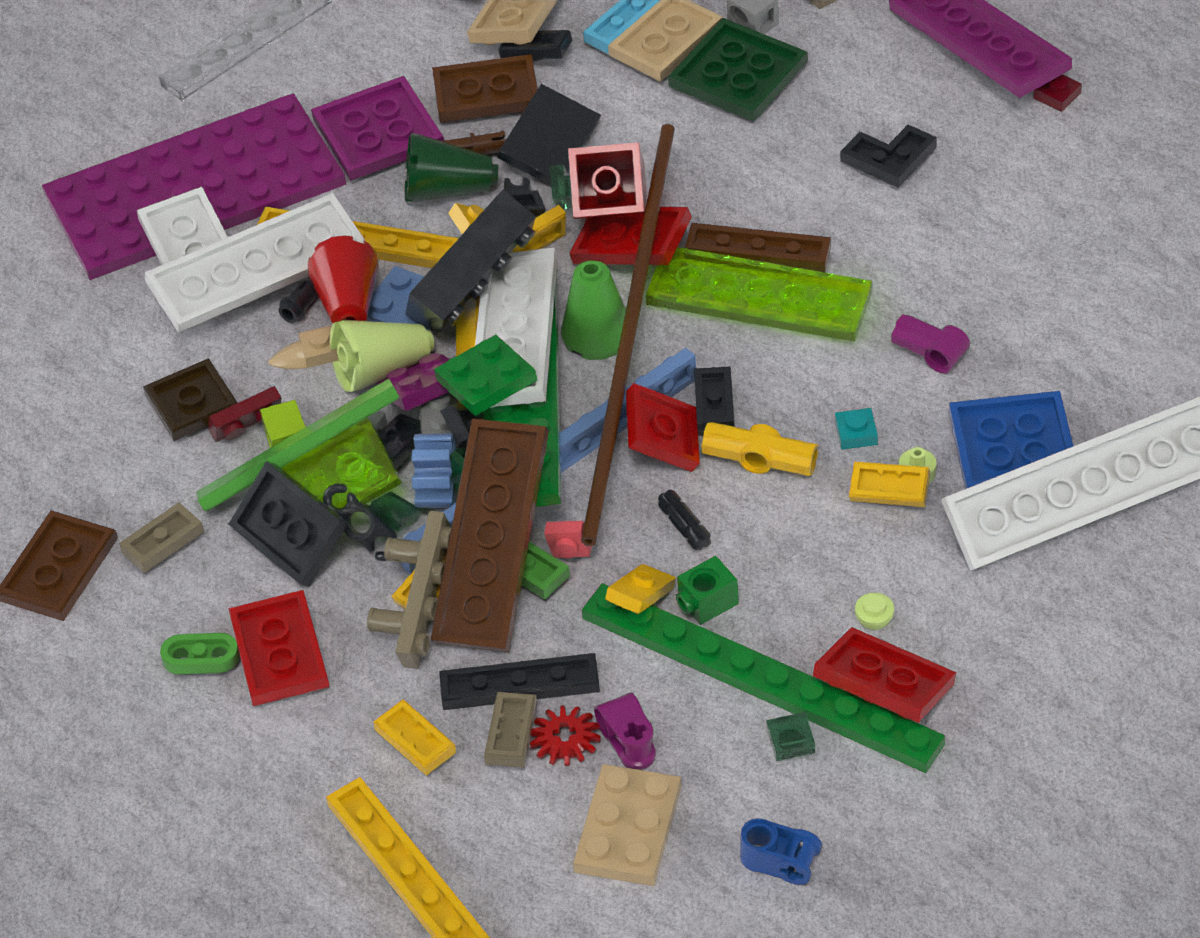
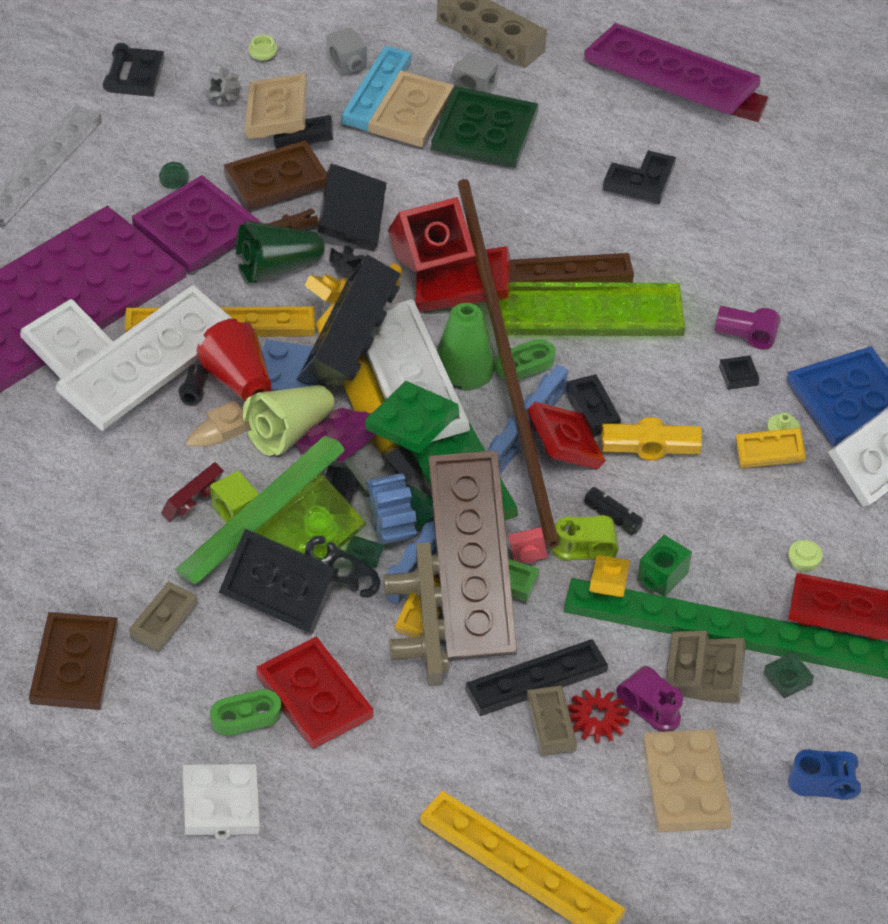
camera: 25 degrees left, 0 degrees up
dark brown plate [143,358,238,441] -> none
yellow plate [373,699,456,776] -> none
clear green plate [550,164,572,209] -> none
teal plate [835,408,878,450] -> none
none -> clear green plate [159,162,189,189]
none -> white plate [182,764,260,840]
none -> bright green plate [496,339,556,380]
none -> lime piece [551,515,619,561]
none -> dark tan slope [666,631,746,703]
none -> black tile [719,355,759,390]

